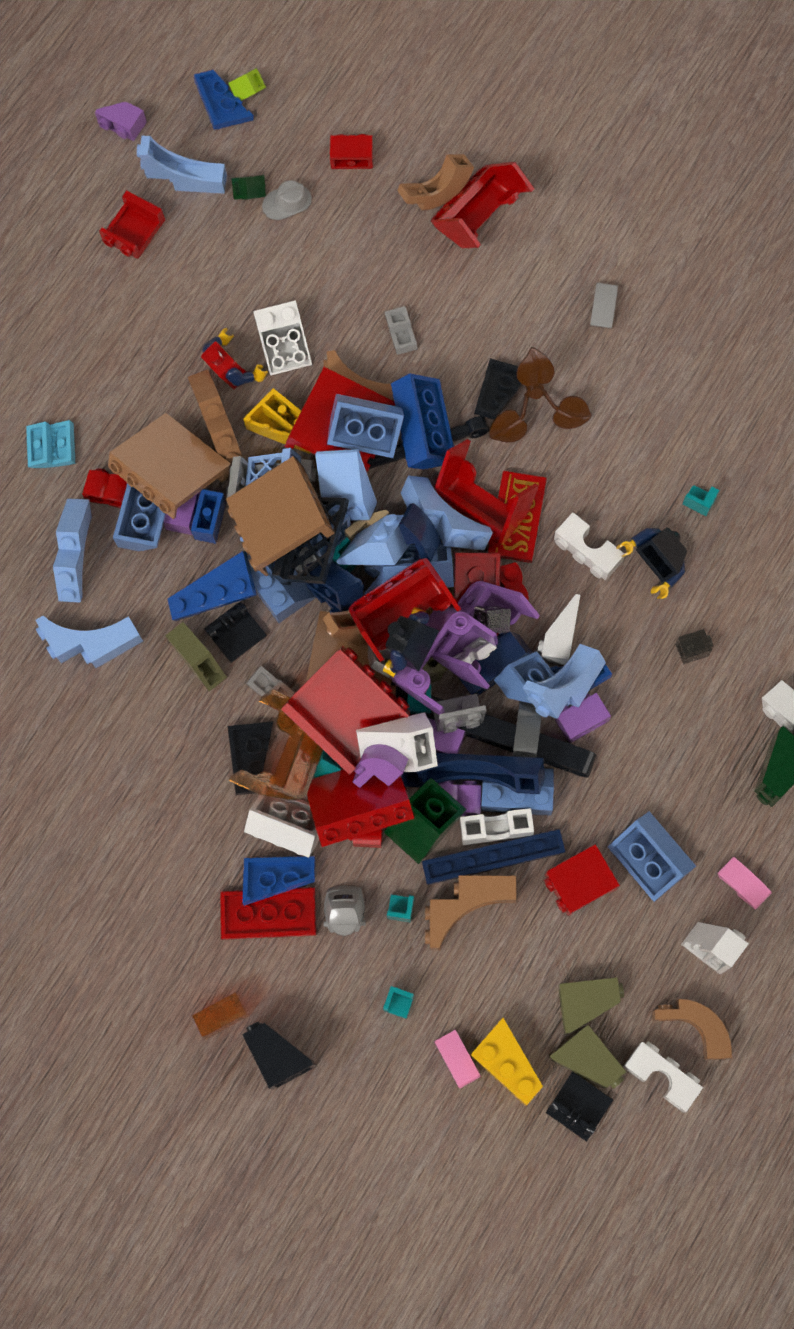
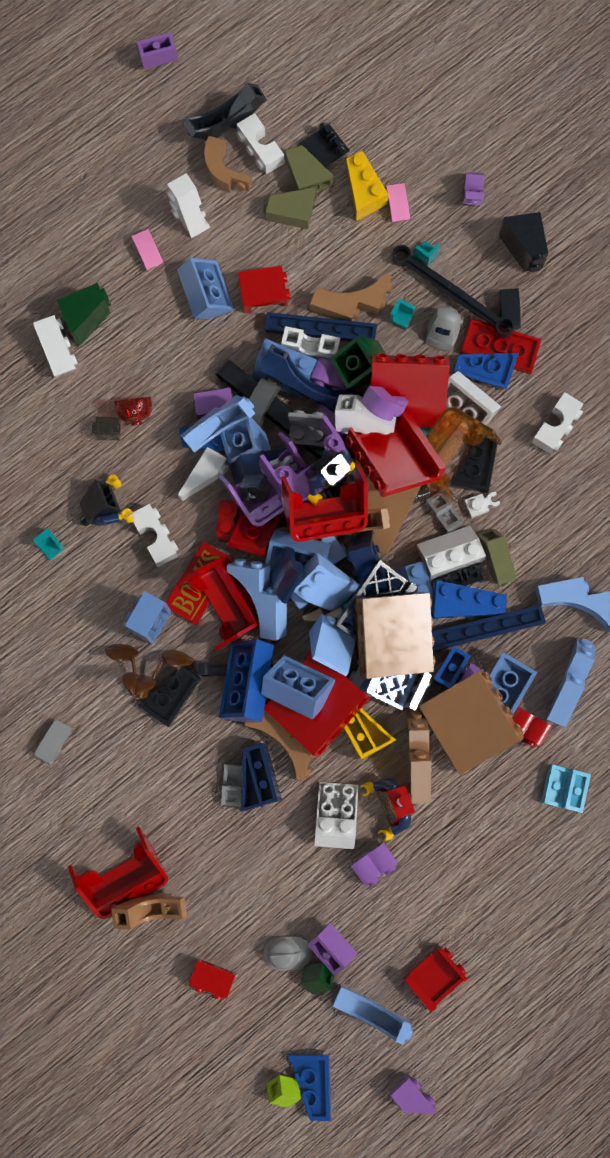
camera: 165 degrees left, 5 degrees up
clear orange brick [192,992,249,1039] -> none
none -> clear red cylinder [114,396,152,426]
none -> medium blue brick [125,591,171,645]
none -> black arch [183,82,267,140]
none -> dark blue wedge [240,743,282,812]
none -> medium lavender brick [307,923,358,976]
none -> medium lavender brick [351,842,397,886]
none -> black piece [392,245,515,339]
none -> white slope [416,526,486,580]
none -> dark blue plate [432,605,546,652]
none -> medium lavender brick [463,172,485,205]
none -> white plate [464,492,500,519]
none -> black slope [499,288,521,329]
none -> white arch [532,392,583,455]

